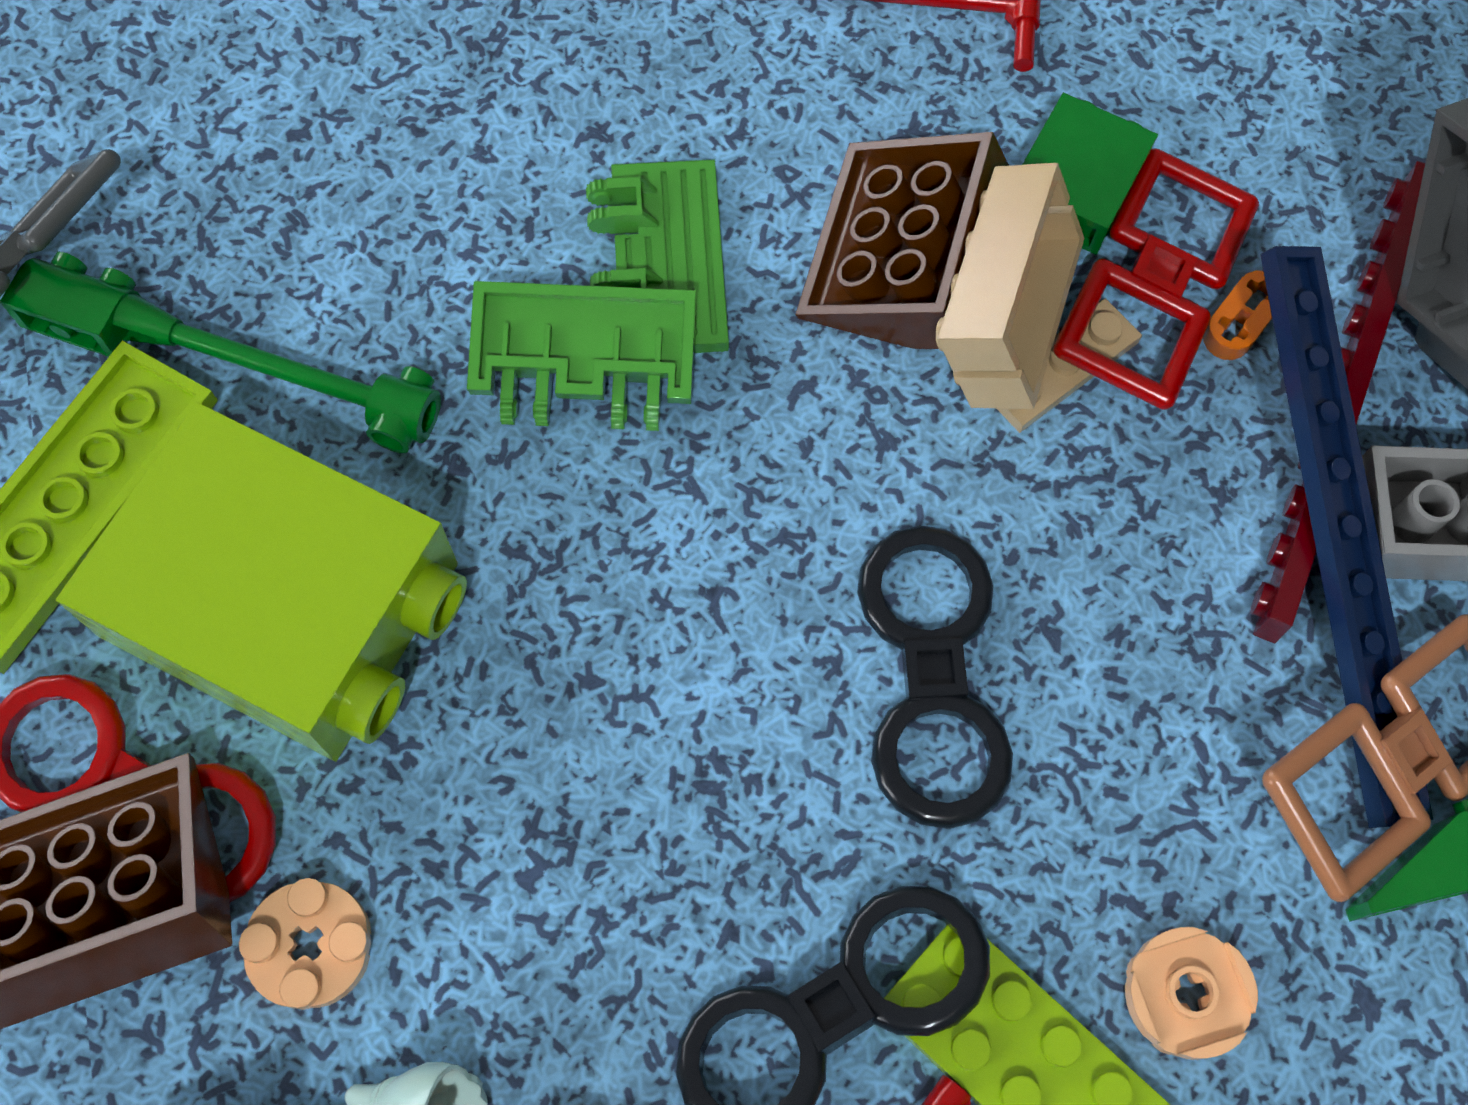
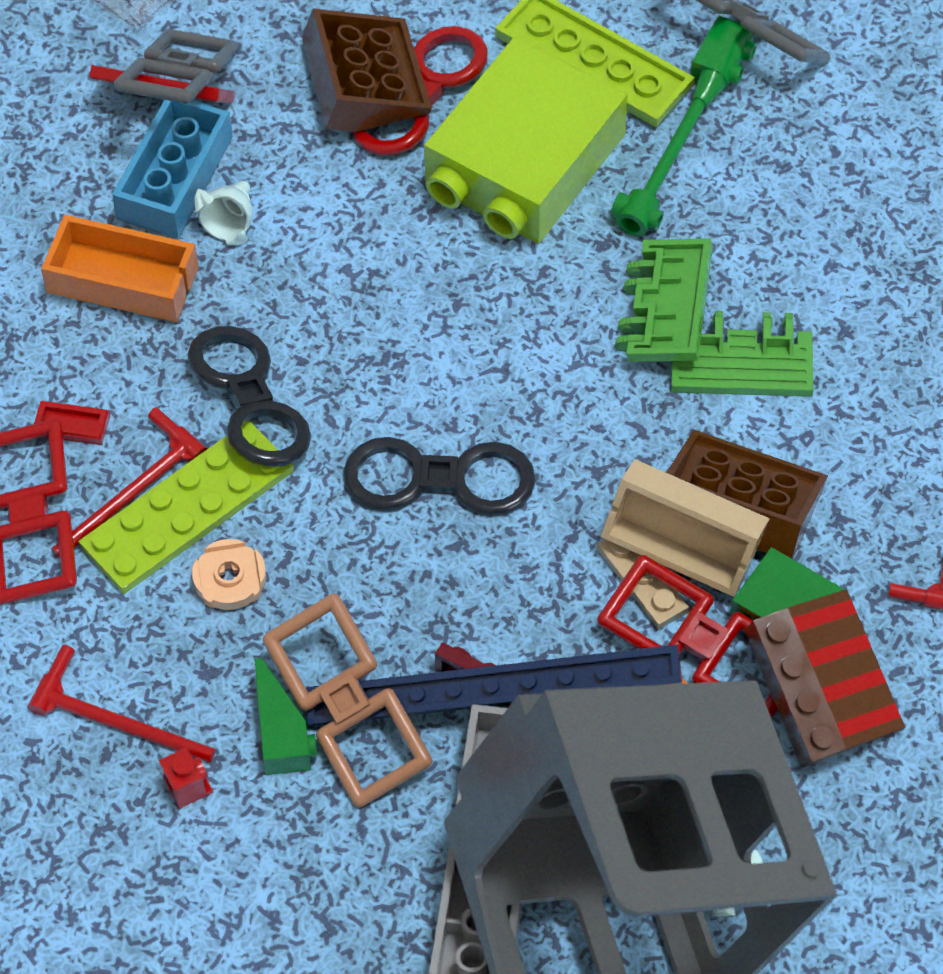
camera: 100 degrees right, 10 degrees down
light nougat plate [239,878,372,1010] -> none
none -> reddish brown slope [744,589,906,768]

